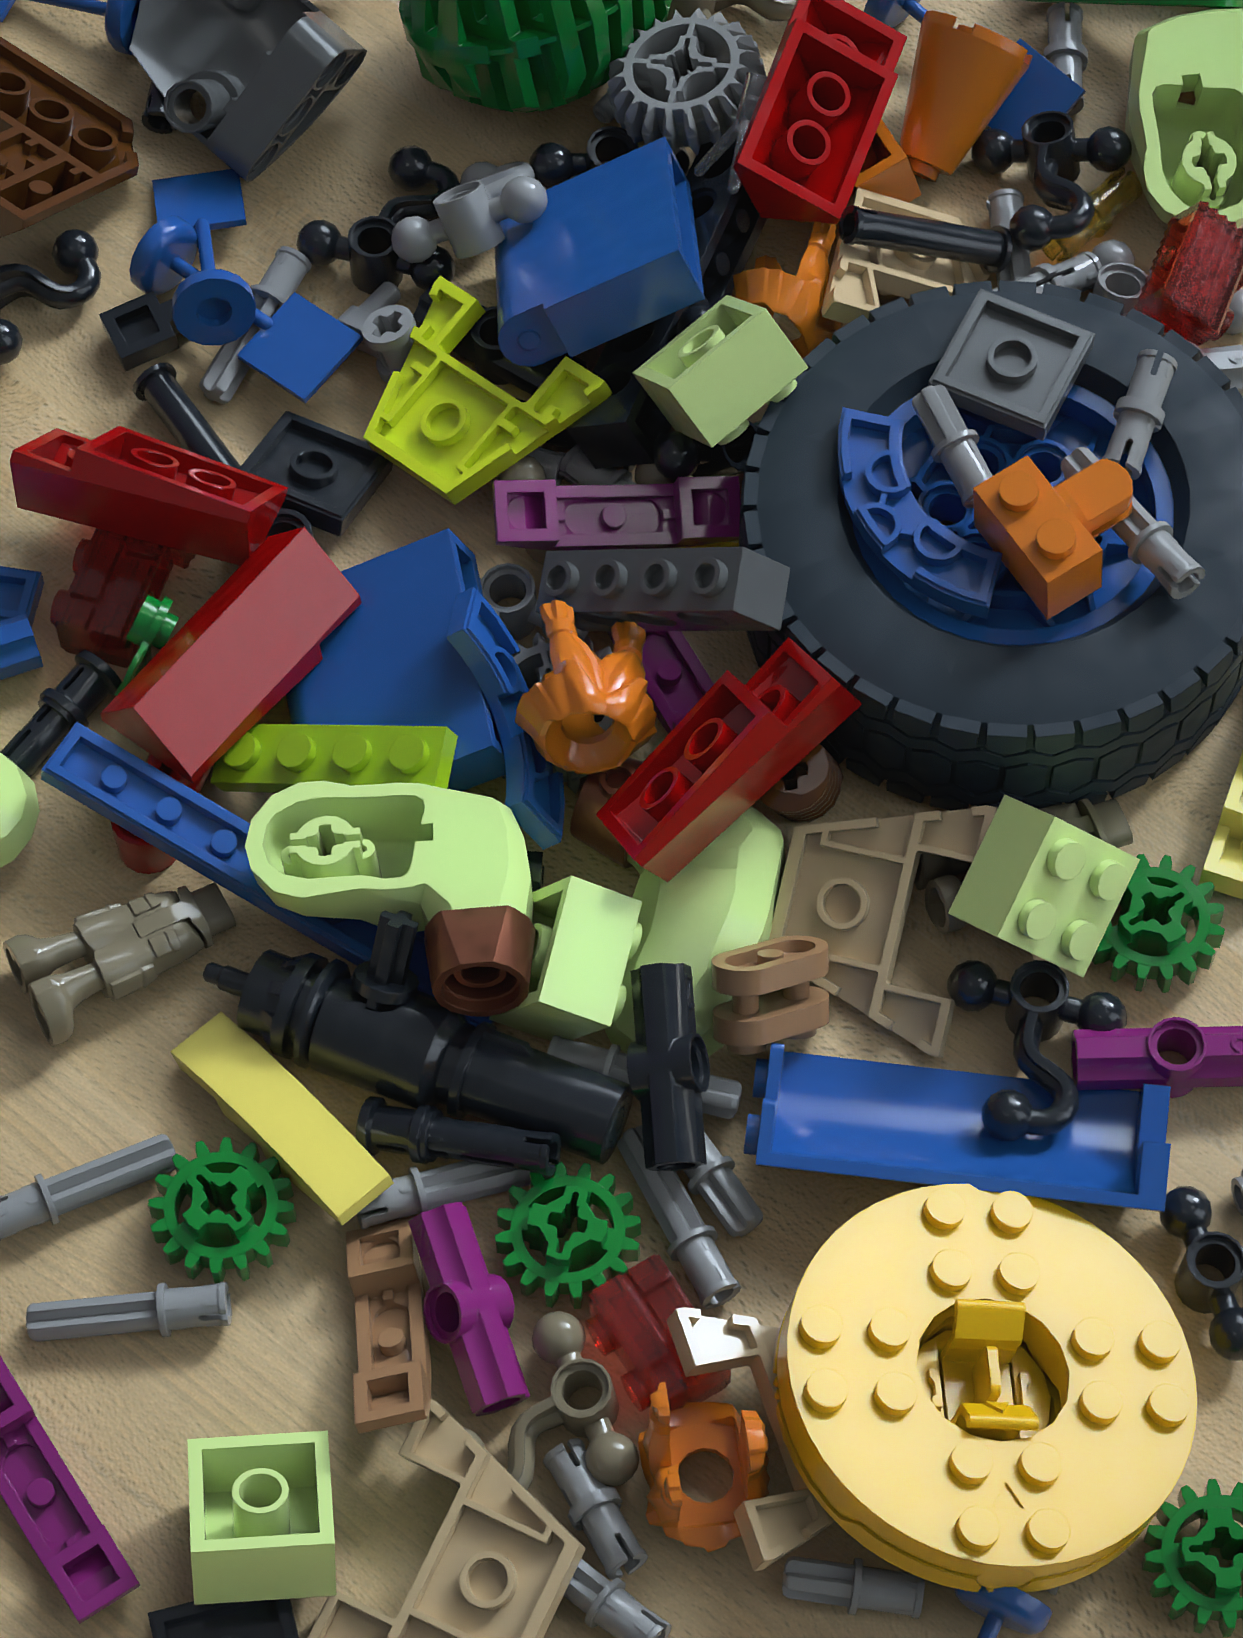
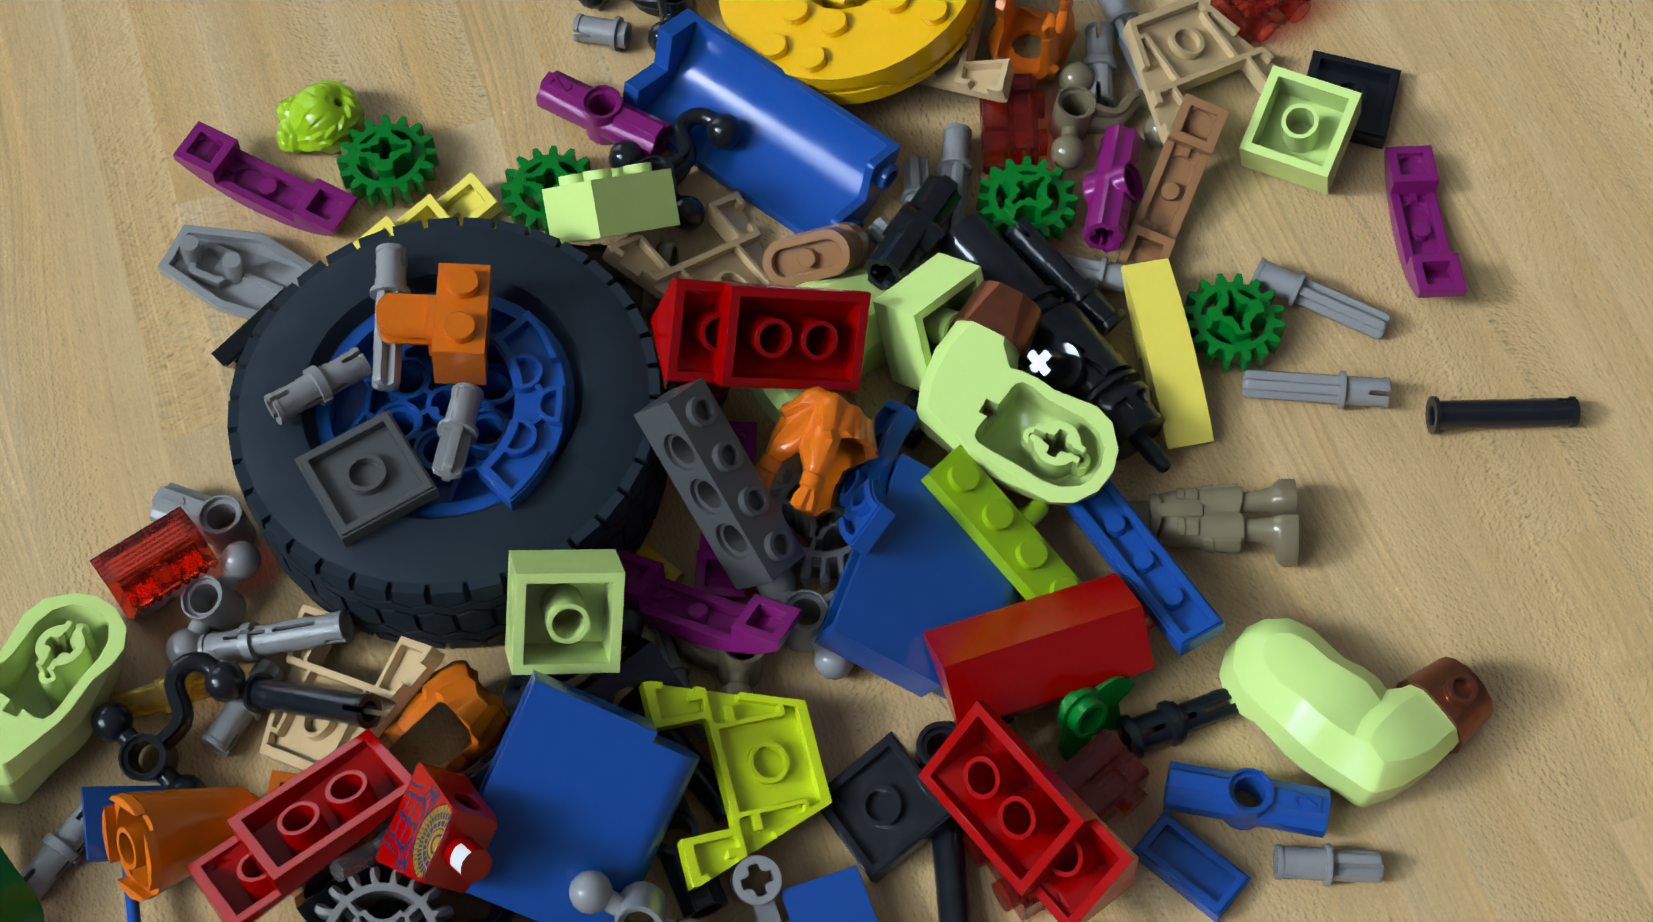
camera: 150 degrees left, 0 degrees up
none -> red torso [375,762,498,893]

